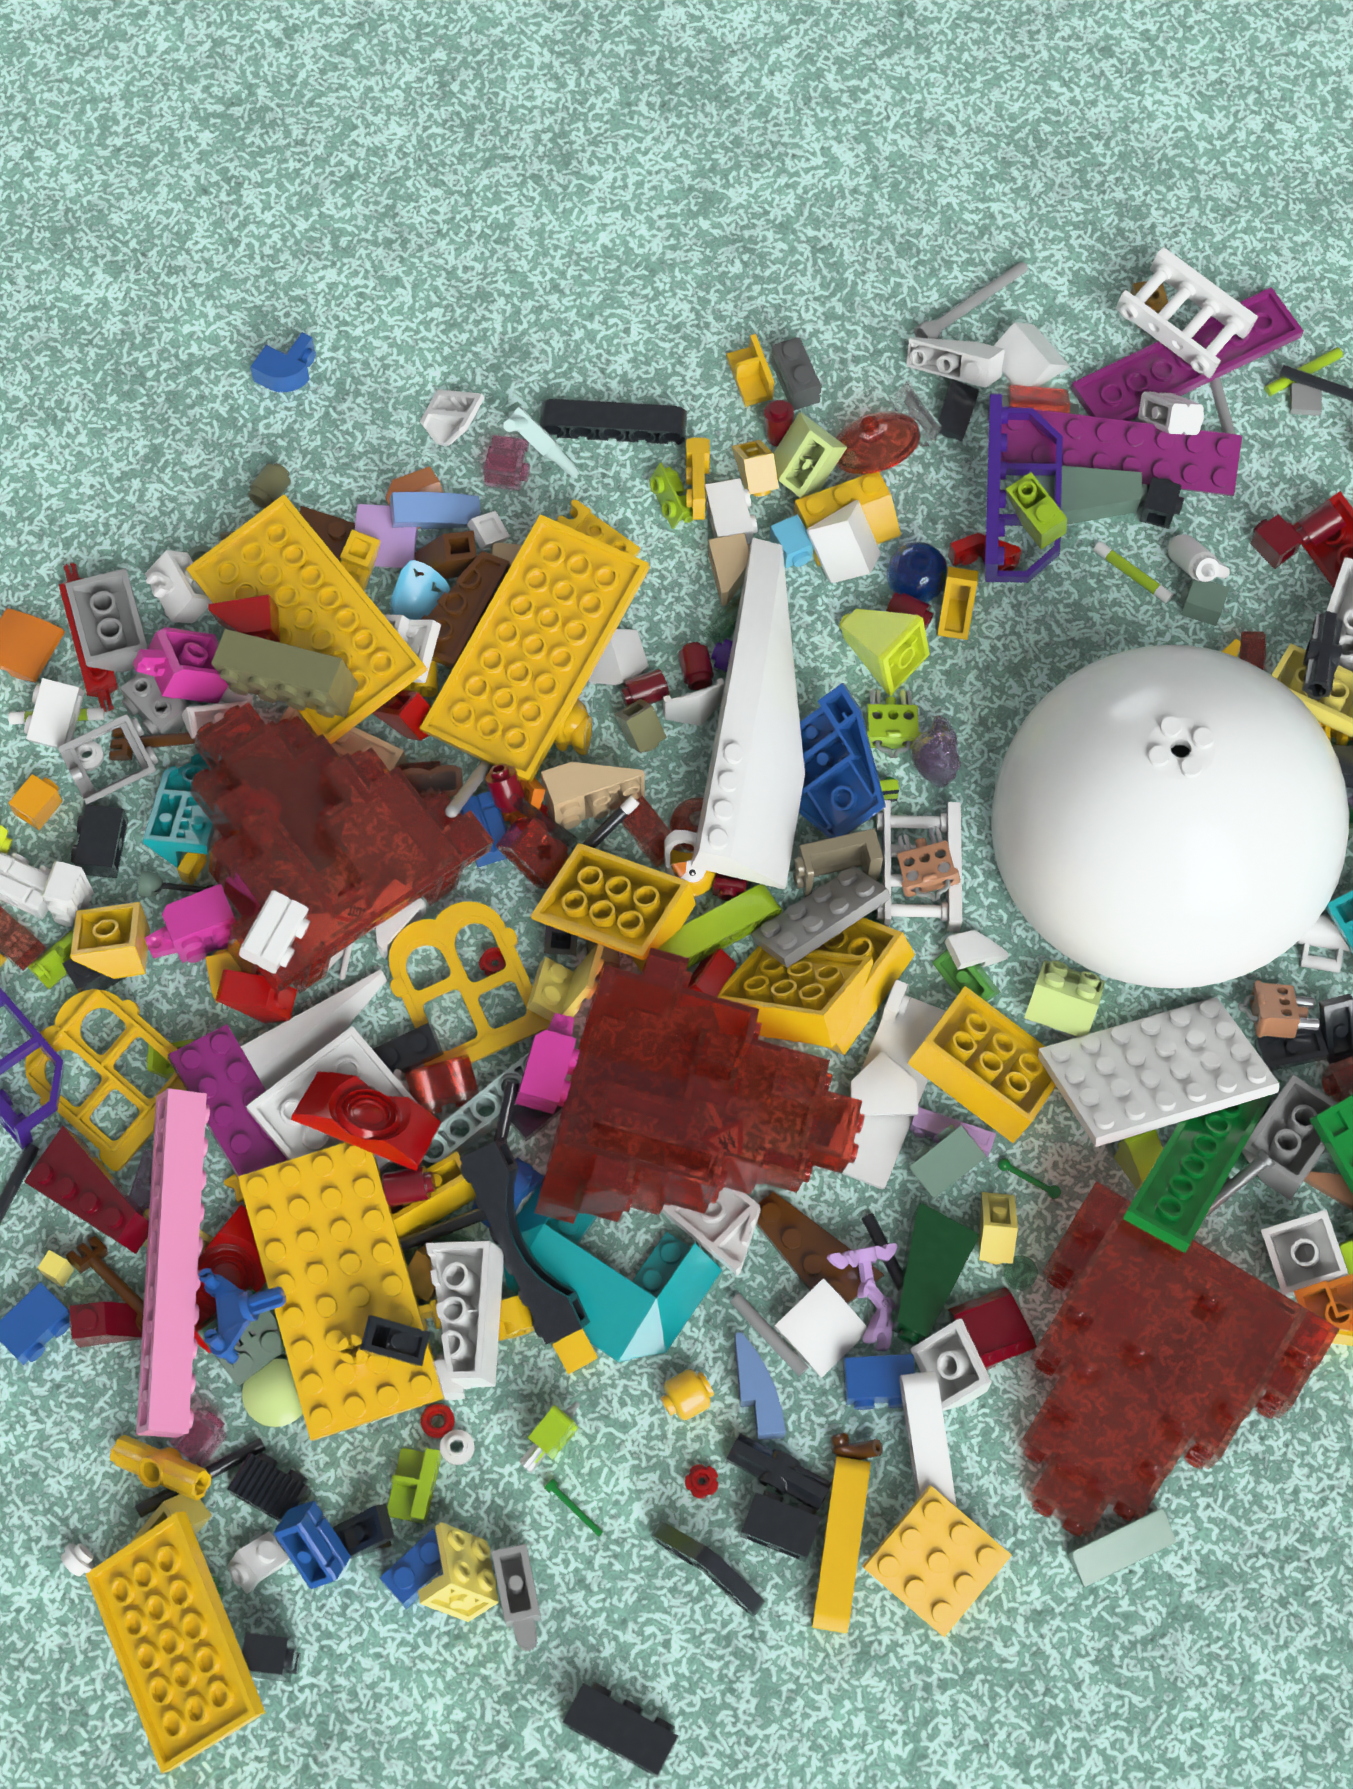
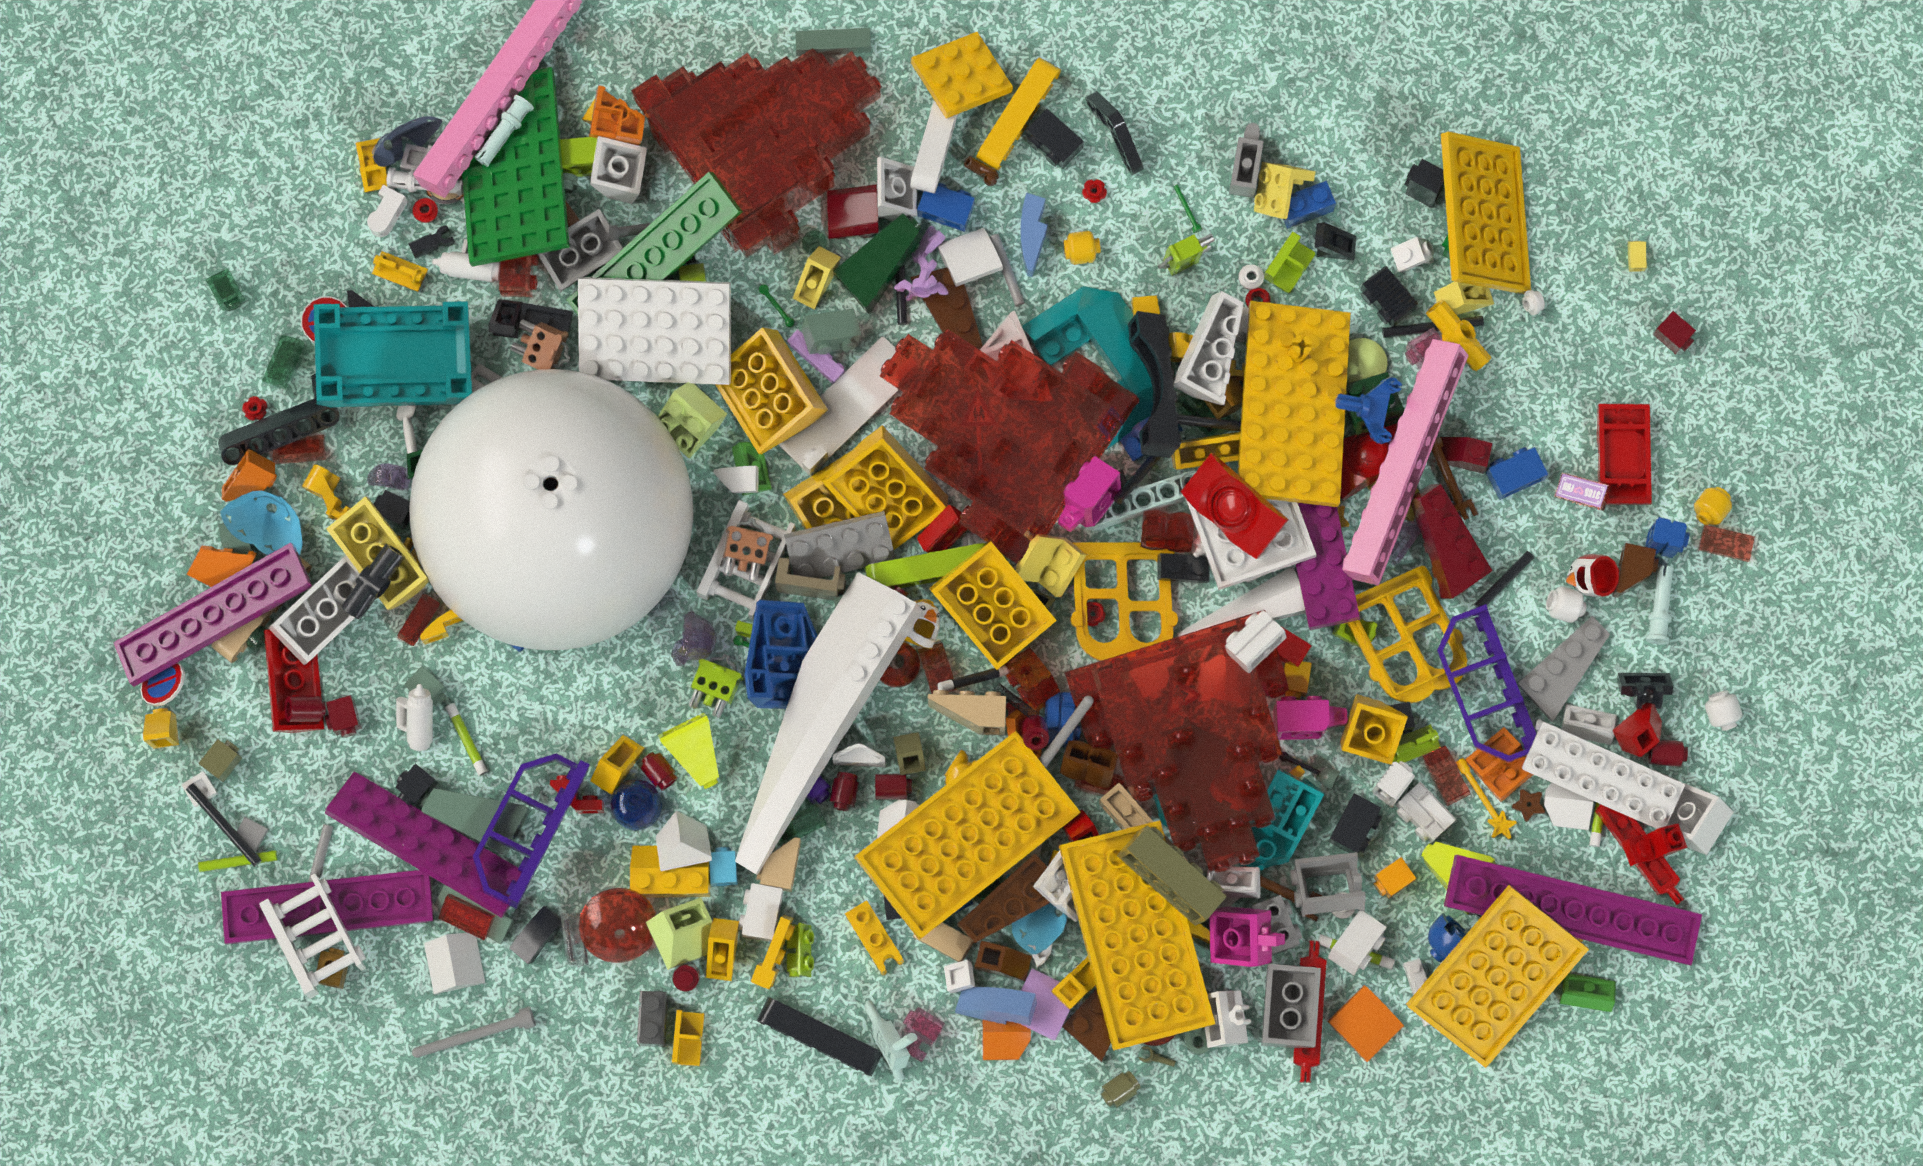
camera: 155 degrees left, 10 degrees up
light yellow piece [38,1250,75,1287] -> none
red slope [208,594,280,642] -> none
blue brick [273,1501,351,1589] -> none
black slope [360,1315,430,1366] -> none
dark red brick [383,1166,436,1207] -> none
white slope [420,389,485,446] -> none
black brick [562,1682,678,1778] -> none
black piece [726,1433,832,1511] -> none
white slope [850,1051,918,1116] -> none
white slope [906,337,1005,388] -> none
lime slope [1005,472,1067,550] -> none
white brick [1138,392,1204,435] -> none

